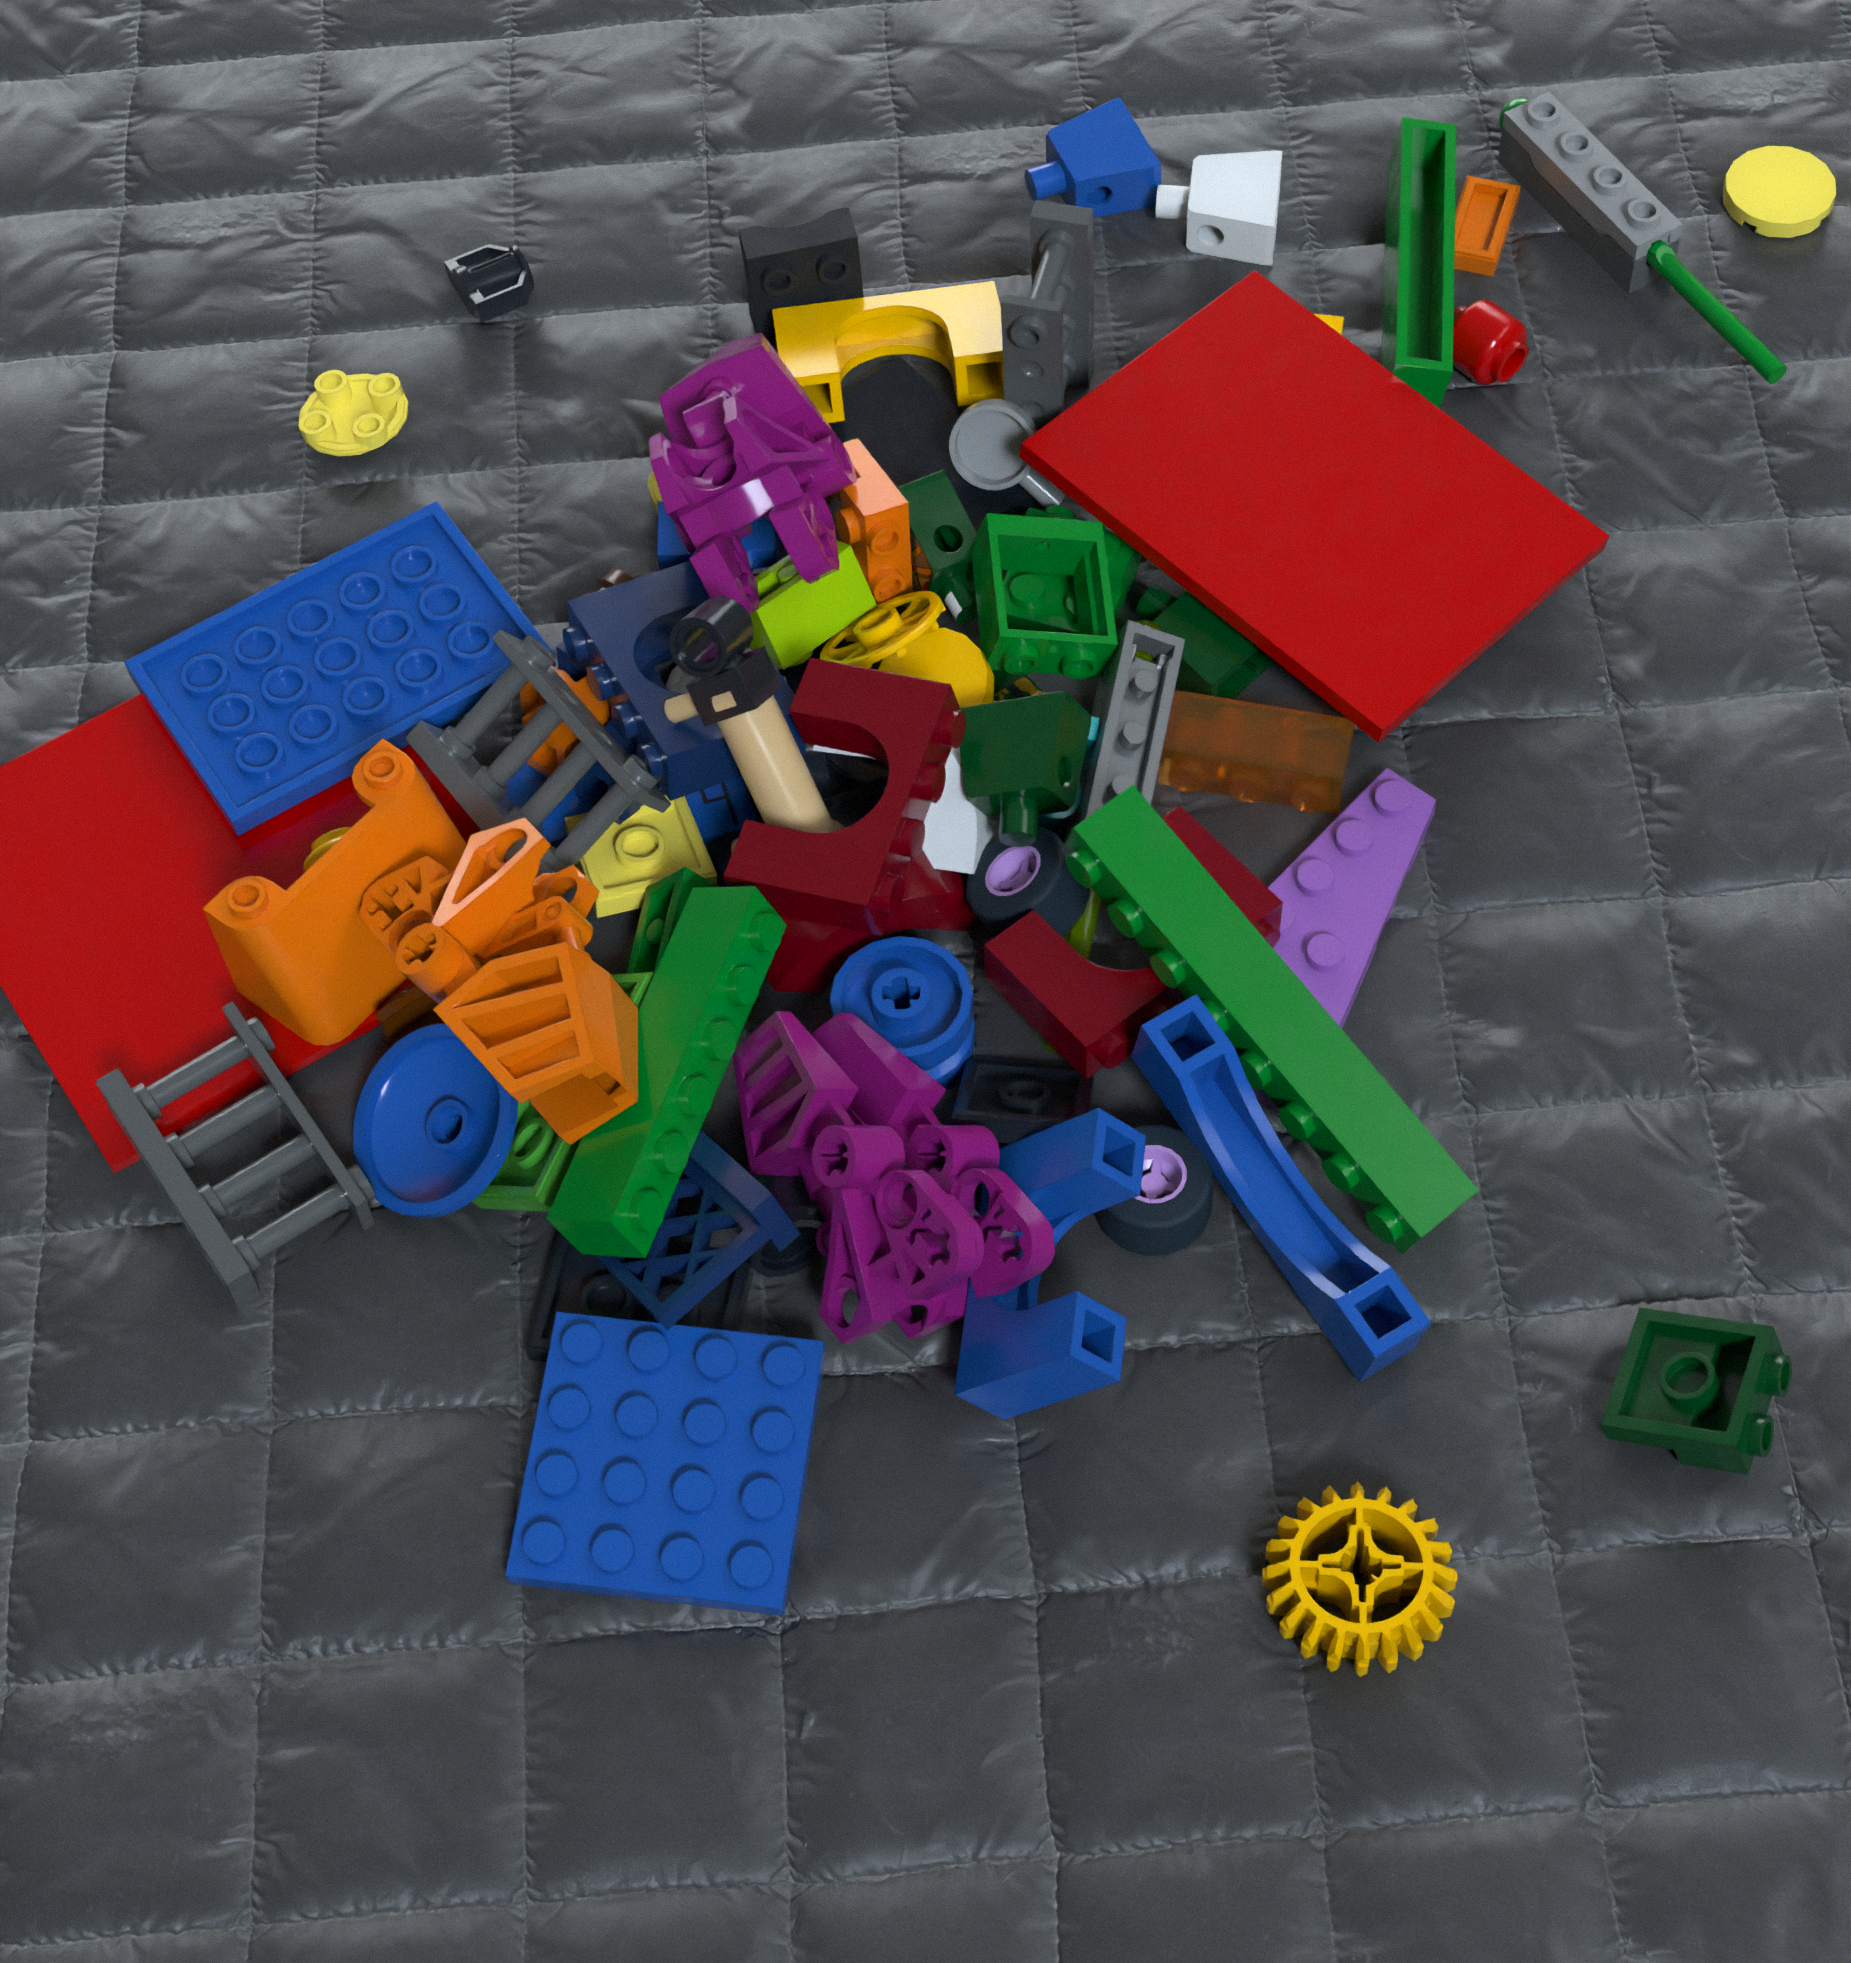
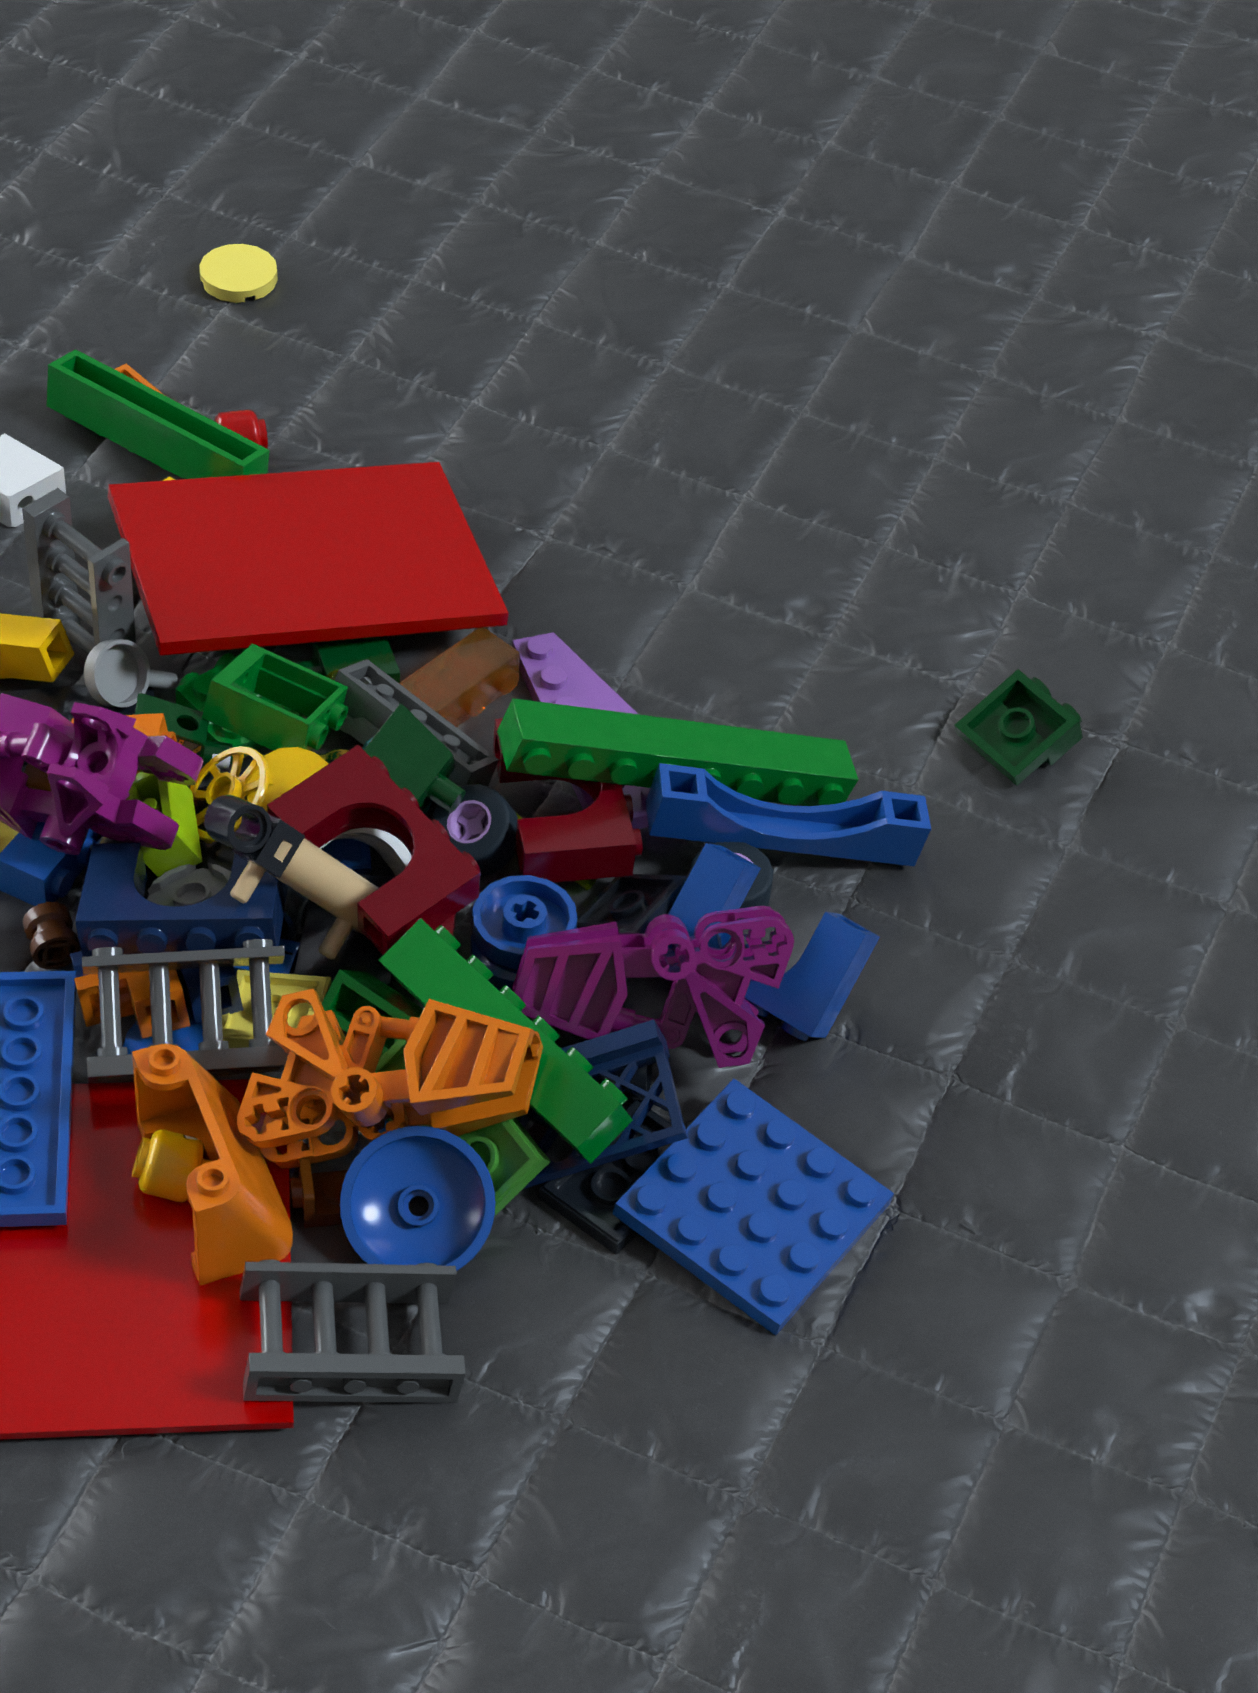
camera: 70 degrees left, 10 degrees down
yellow gear [1262,1481,1457,1678] -> none
piece [1498,92,1786,384] -> none

